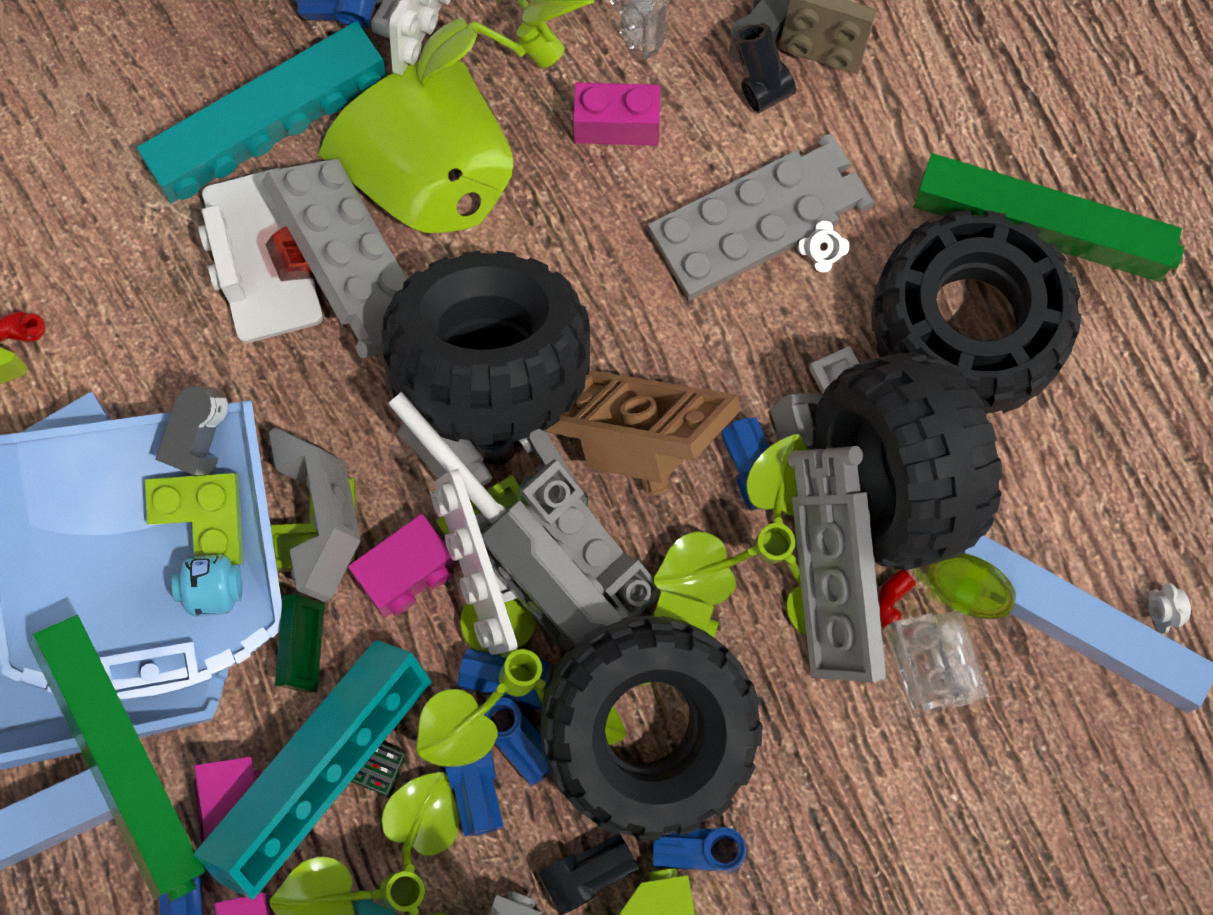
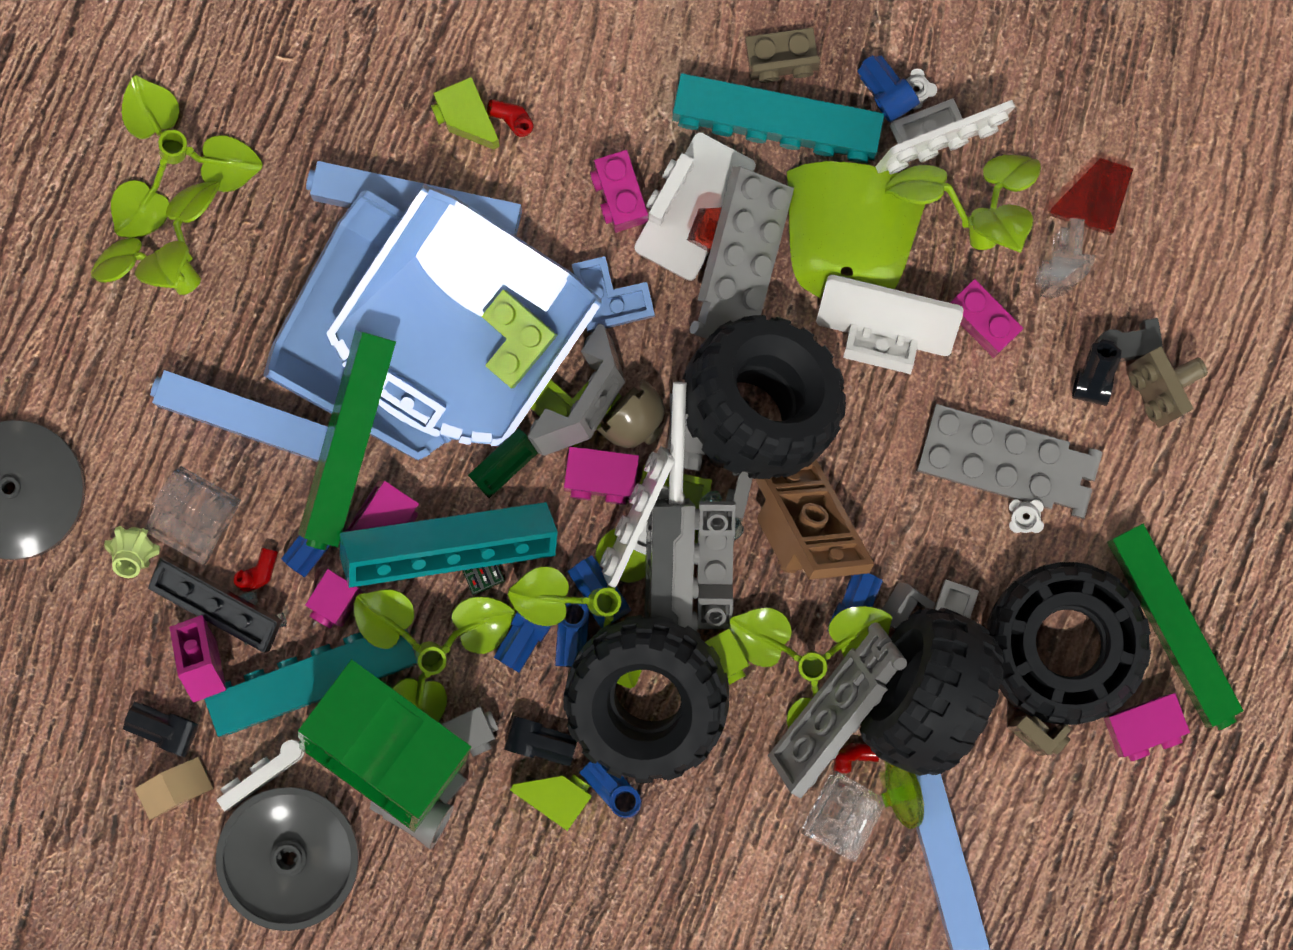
camera: 40 degrees right, 10 degrees up
dark grey leg [155,386,228,476] -> none
medium azure head [172,554,242,617] -> none
white plate [1148,583,1191,633] -> none
none -> light blue plate [572,256,655,333]
none -> dark pink brick [590,150,648,233]
none -> dark tan cylinder [596,379,665,448]
none -> dark tan bracket [745,27,820,83]
none -> white bracket [816,275,964,374]
none -> dark tan bracket [1007,716,1072,756]
none -> dark pink brick [1104,693,1190,762]

